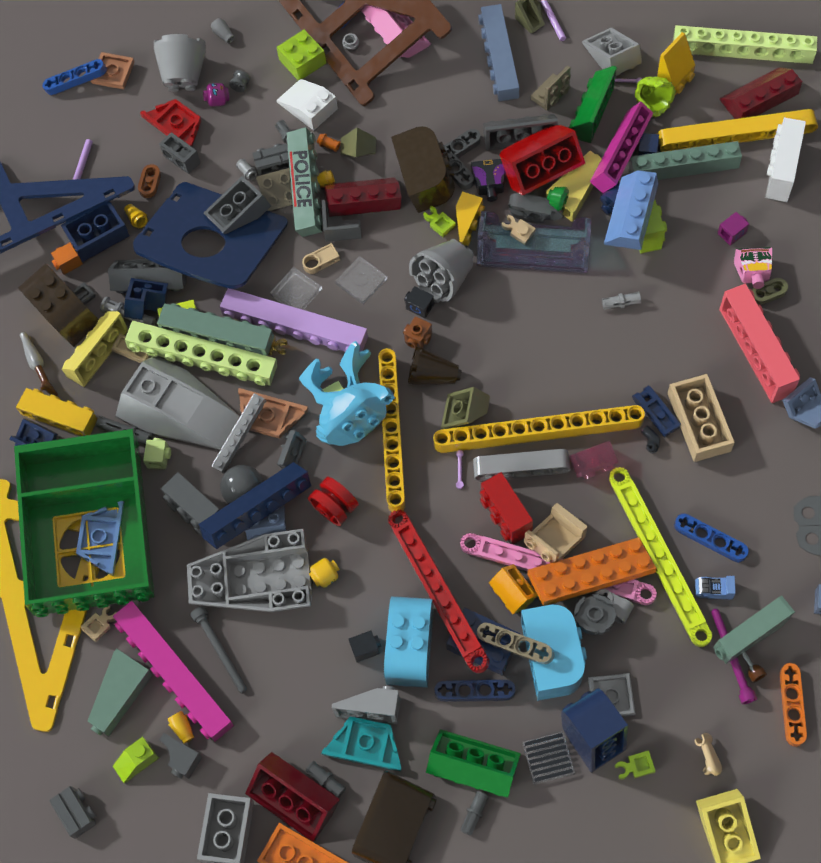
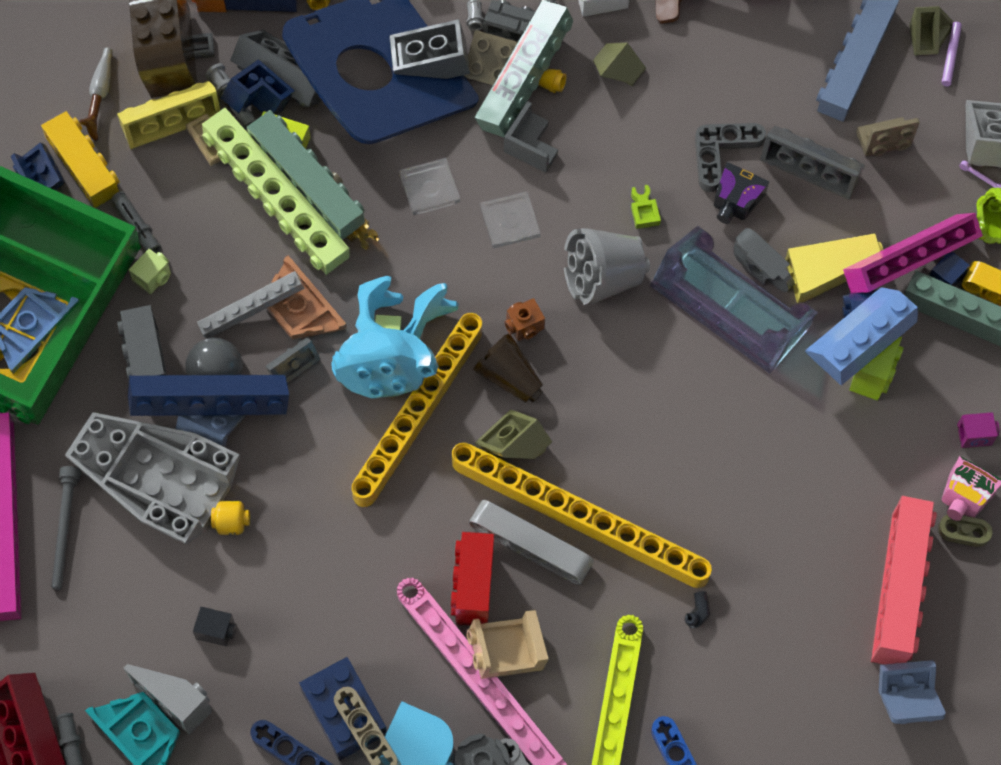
camera: 25 degrees right, 0 degrees up
light grey wedge [116,356,240,450] -> none
lavender brick [220,288,368,352] -> none
tan piece [302,243,340,274] -> none
red wheel [308,476,359,526] -> none
orange pin [317,133,341,152] -> none
dark red slope [324,178,402,217] -> none
medium azure brick [384,596,434,688] -> none
red plate [388,509,490,673] -> none
dark brown brick [391,126,455,213] -> none
black brick [404,286,435,318] -> none
yellow slope [456,191,485,246] -> none
lavender hinge [456,450,464,489] -> none
light orange brick [489,564,538,614] -> none
red brick [499,125,586,195] -> none
tan plate [502,215,536,245] -> none
orange plate [527,537,657,606] -> none
green cone [547,187,569,211] -> none
green slope [569,66,617,143] -> none
clear pink brick [569,441,618,479] -> none
light grey pin [602,291,641,310] -> none
dark blue plate [632,385,681,438] -> none
tan brick [668,374,735,462] -> none

